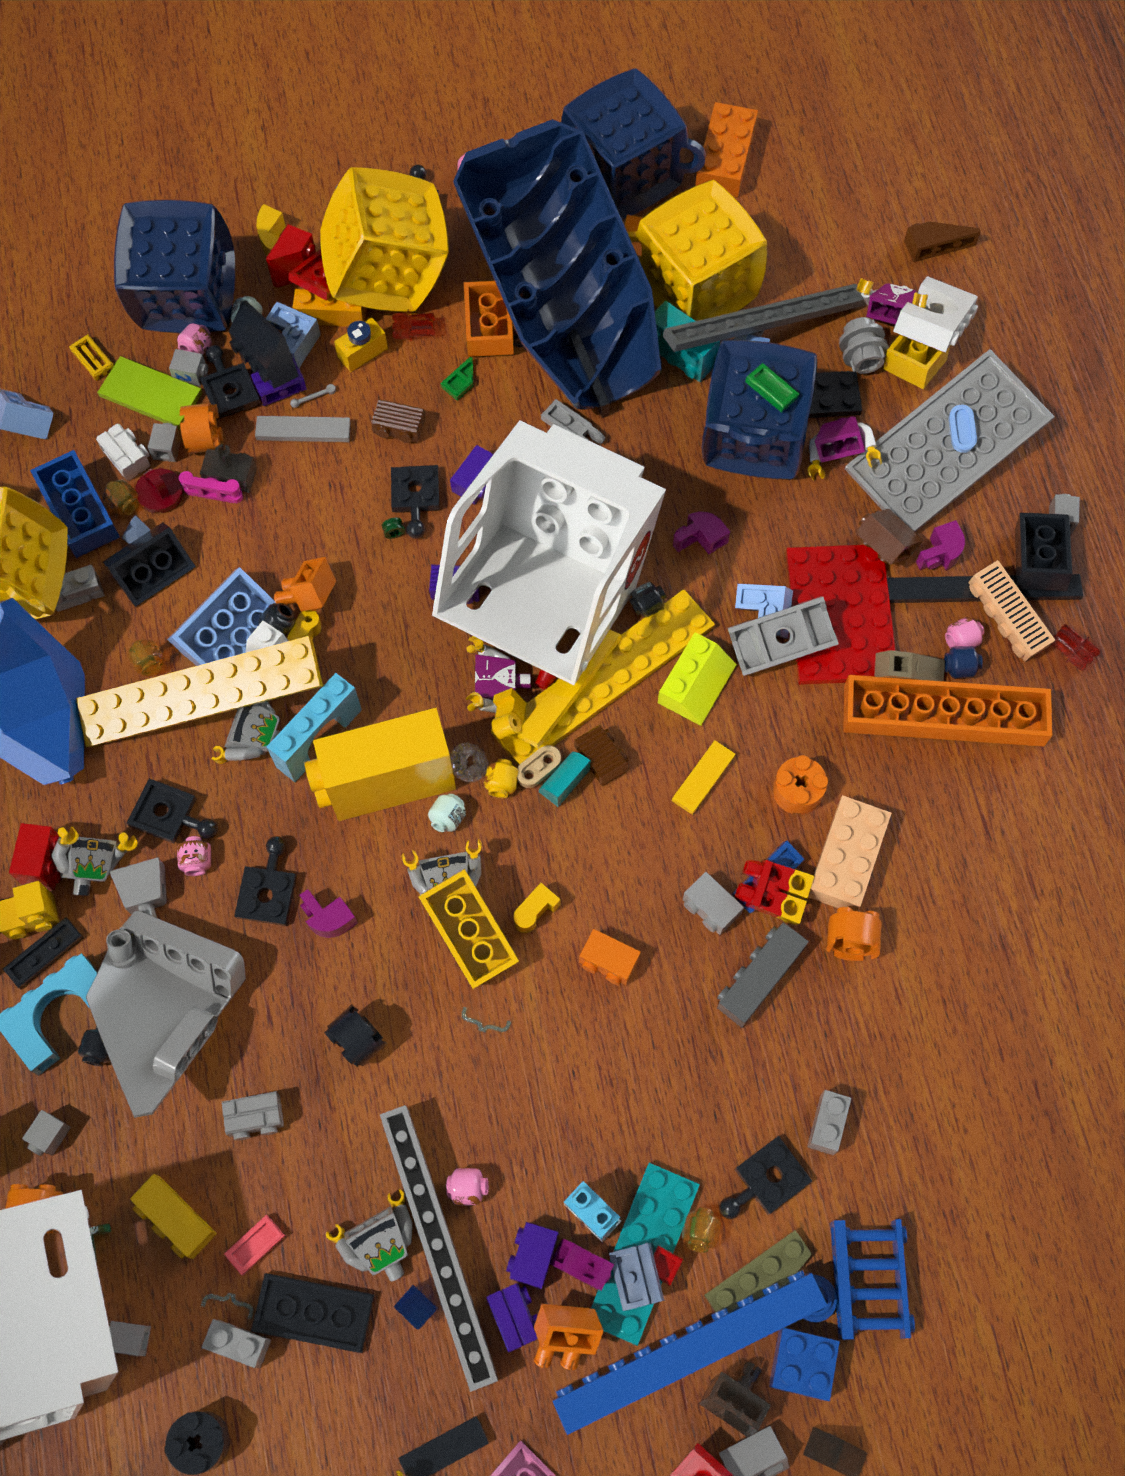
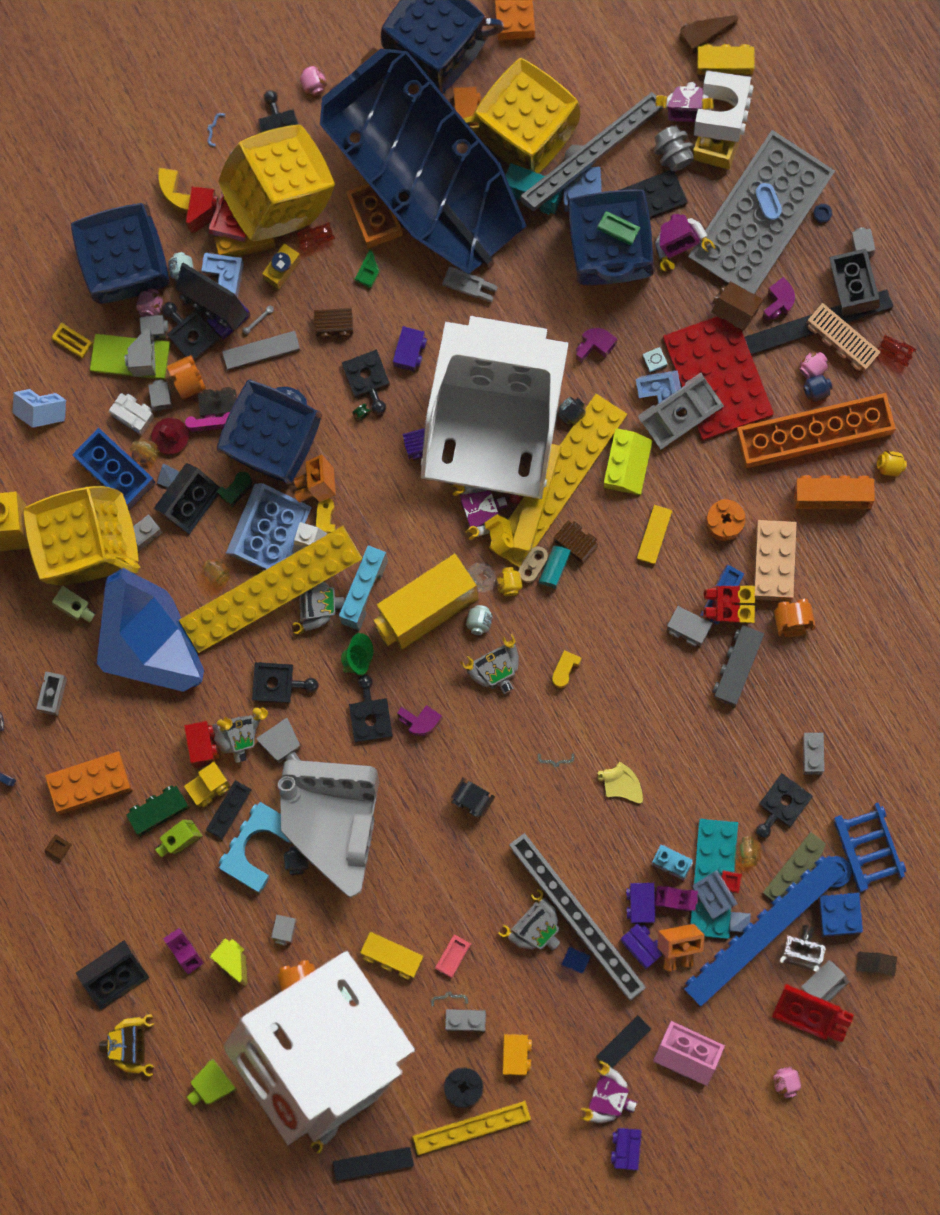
camera: 10 degrees left, 10 degrees up
bright pink head [177,836,211,876] -> none
light grey brick [222,1092,284,1141] -> none
black tile [251,1273,375,1353] -> none
black head [258,603,295,636] -> none
yellow brick [419,868,519,989] -> none
bright pink head [446,1168,488,1205] -> none
orange brick [579,929,641,985] -> none
dark tan slope [874,650,945,681] -> none
none -> light grey slope [125,328,156,376]
none -> dark blue piece [217,379,322,485]
none -> dark green leg [217,471,252,507]
none -> green piece [341,633,374,675]
none -> light orange brick [503,1034,532,1076]
none -> light yellow arm [598,762,643,803]
none -> light aqua tile [643,347,667,373]
none -> yellow brick [697,44,754,74]
none -> sand blue slope [730,912,750,933]
none -> orange brick [794,475,875,509]
none -> dark blue tile [813,204,832,224]
none -> yellow head [877,450,907,477]

